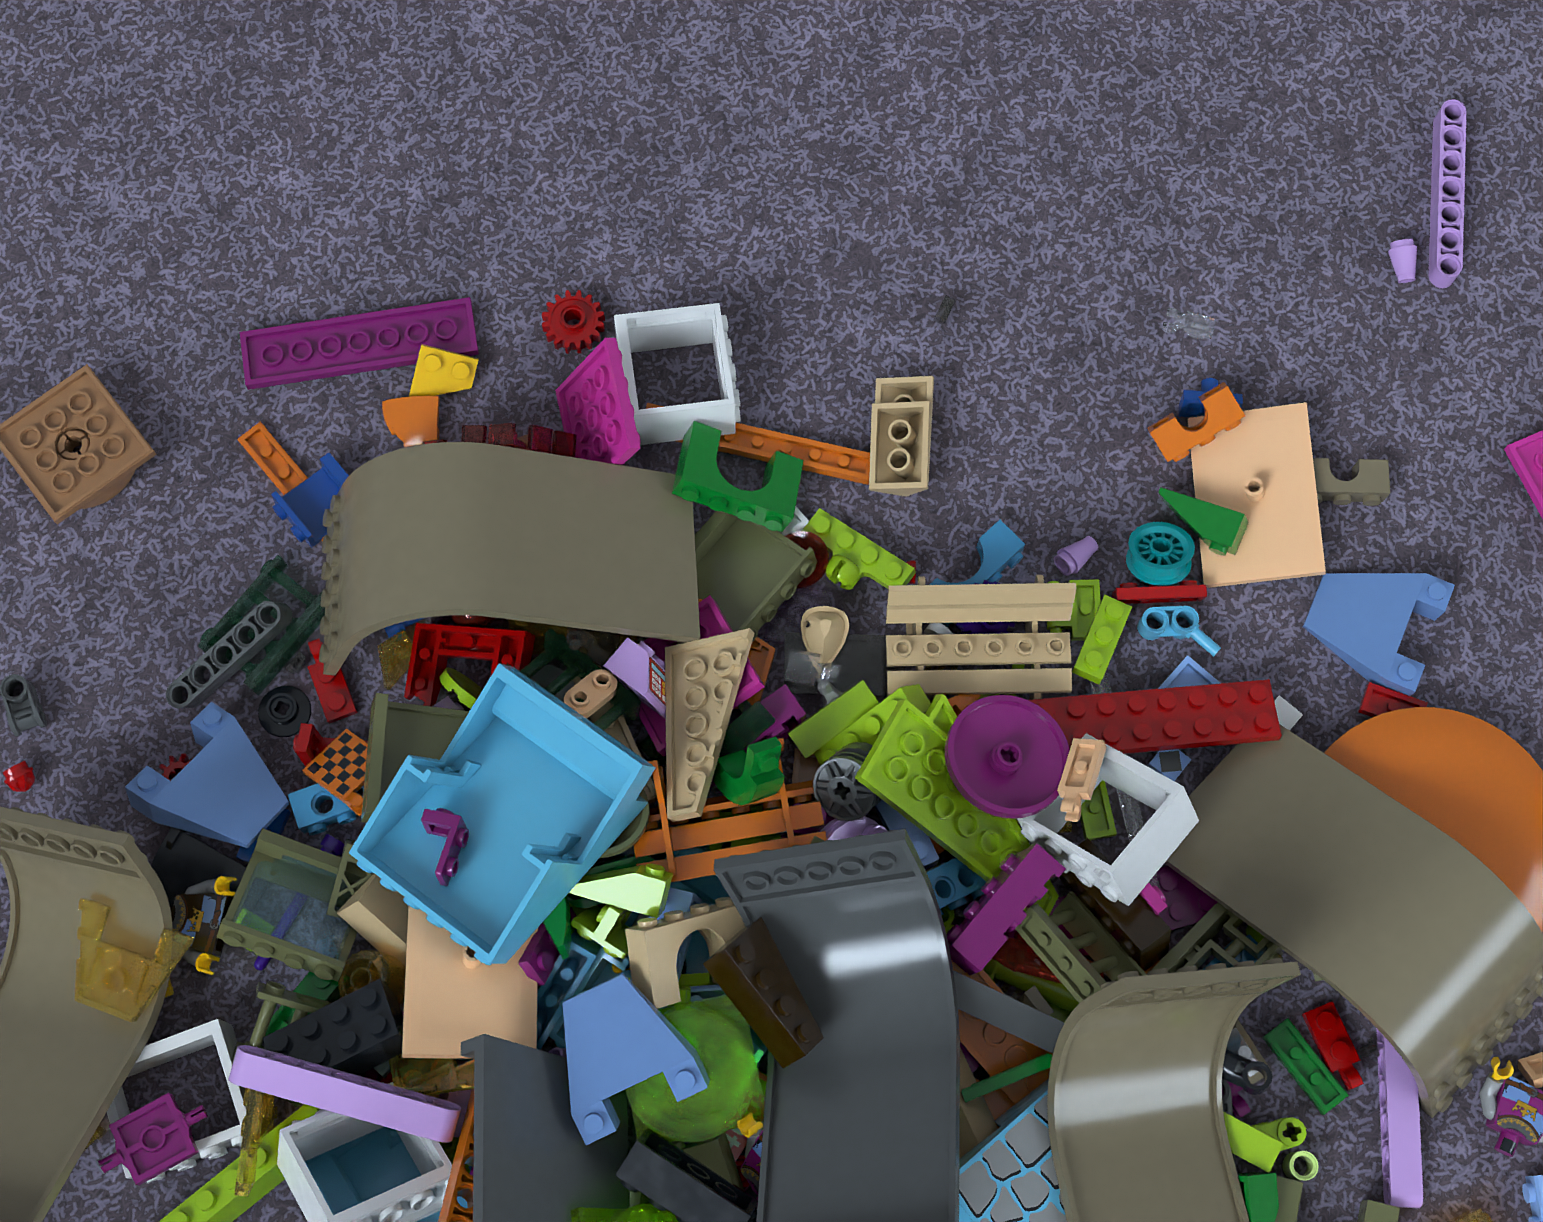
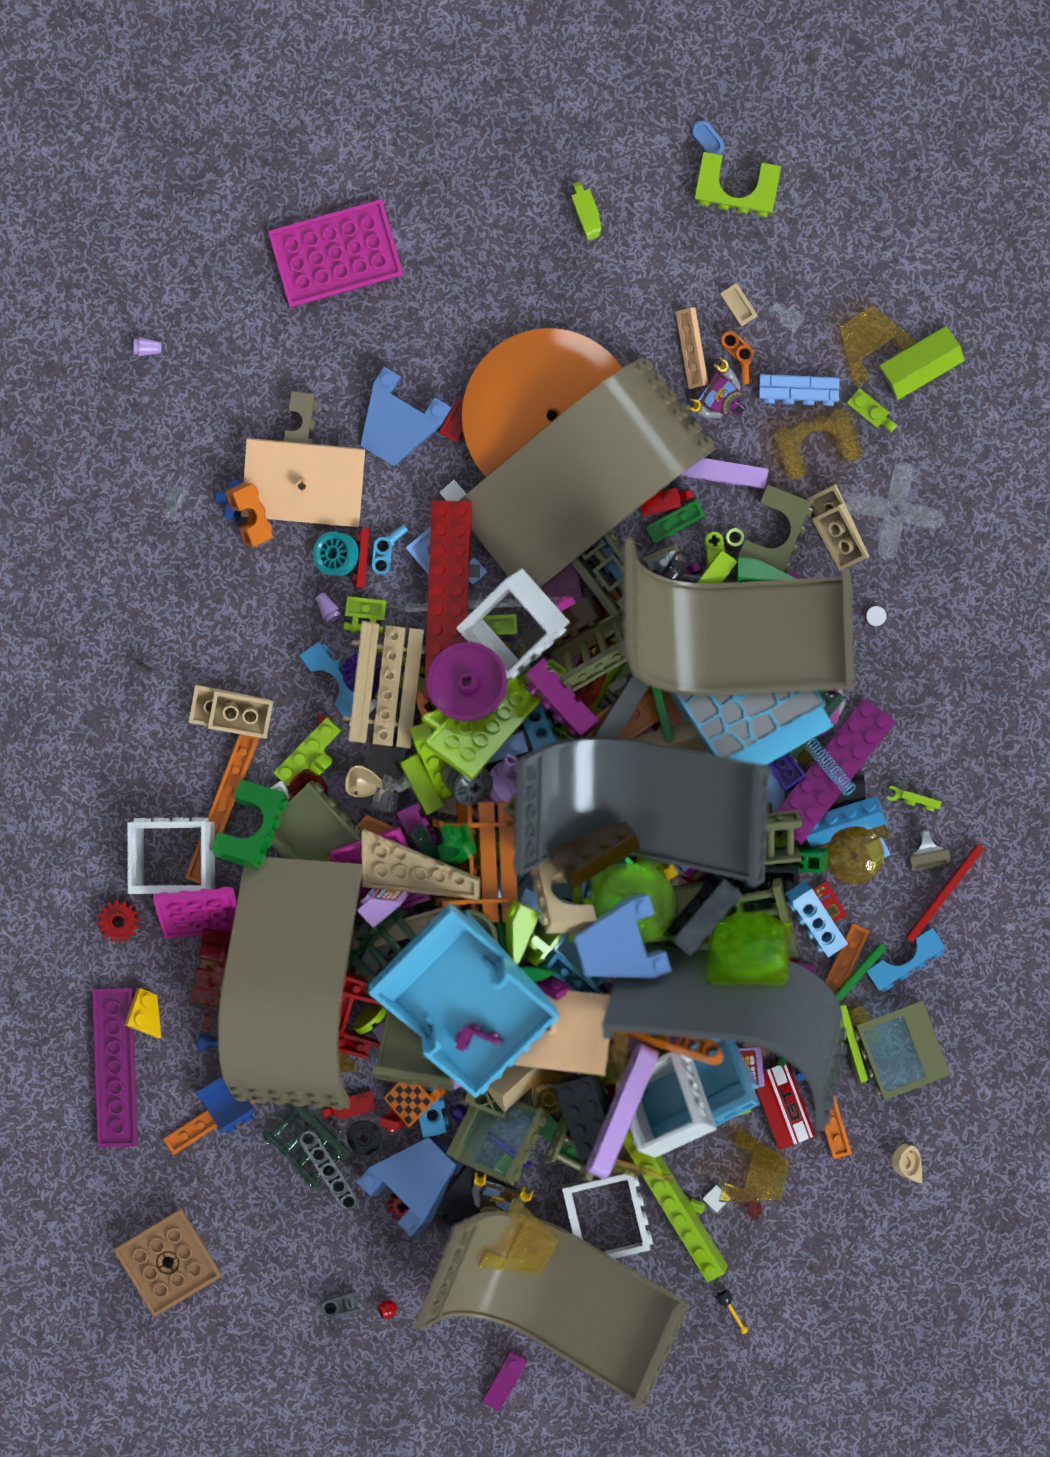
camera: 75 degrees left, 15 degrees up
magenta plate [98,1093,208,1186] -> none
orange brick [382,396,440,448] -> none
light nougat plate [563,669,617,718] -> none
light nougat plate [1057,738,1107,822] -> none
lime plate [1072,595,1132,685] -> none
green slope [1158,487,1249,556] -> none
lavender beam [1429,99,1466,288] -> none

